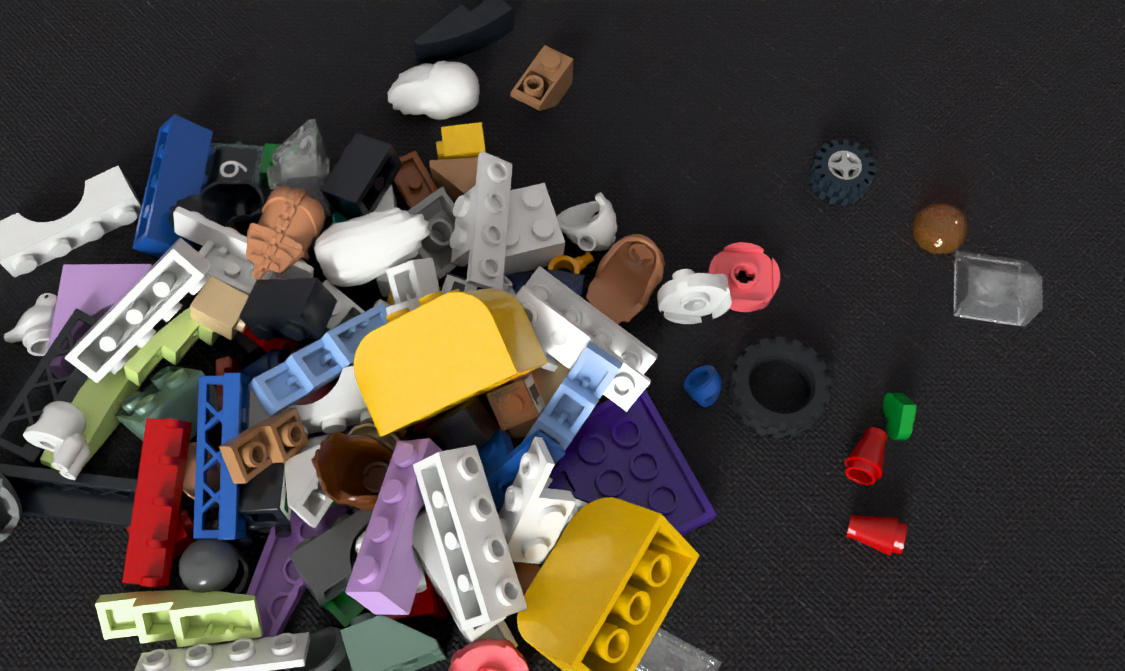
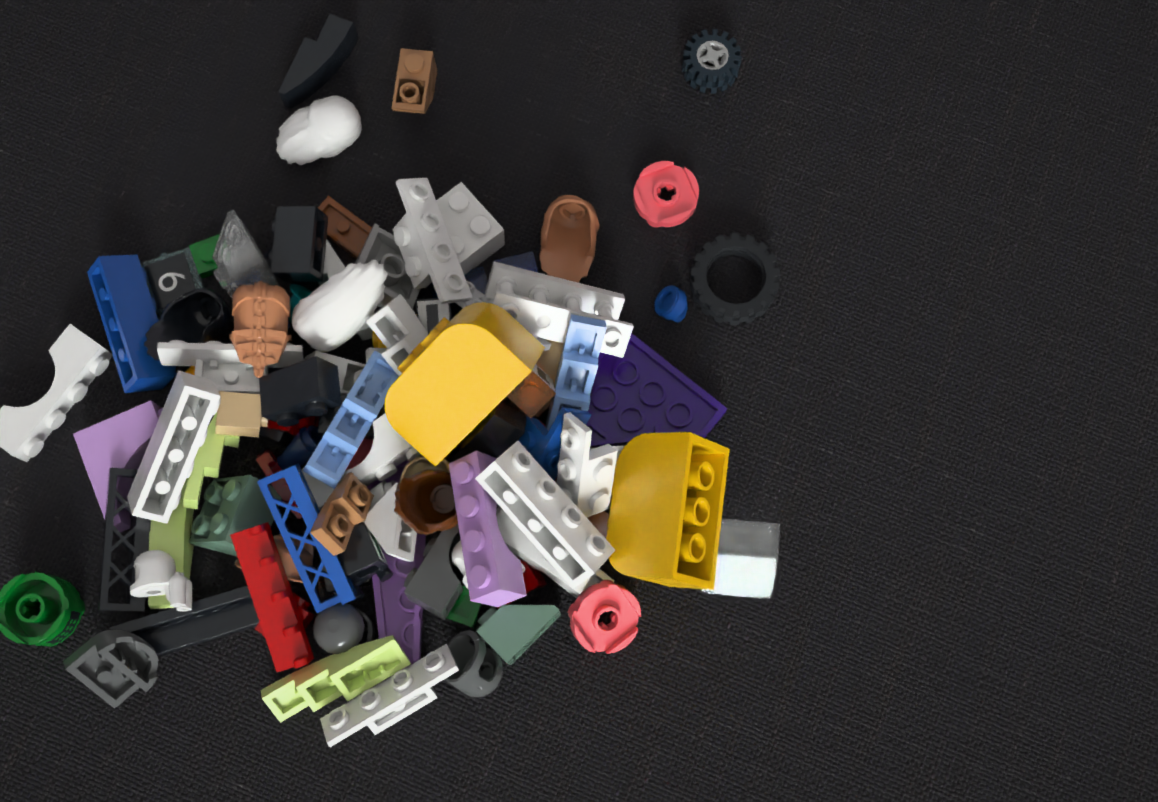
camera: 20 degrees left, 10 degrees up
white animal [4,293,57,356] -> none
medium nougat slope [429,156,499,202] -> none
yellow brick [436,122,486,160] -> none
light orange piece [548,252,594,289] -> none
white helmet [557,192,618,251] -> none
white plate [657,269,732,324] -> none
red cone [844,427,888,486] -> none
red cone [846,514,908,556] -> none
green tile [883,392,917,440] -> none
clear orange hair [913,203,968,254] -> none
clear slope [953,251,1043,327] -> none

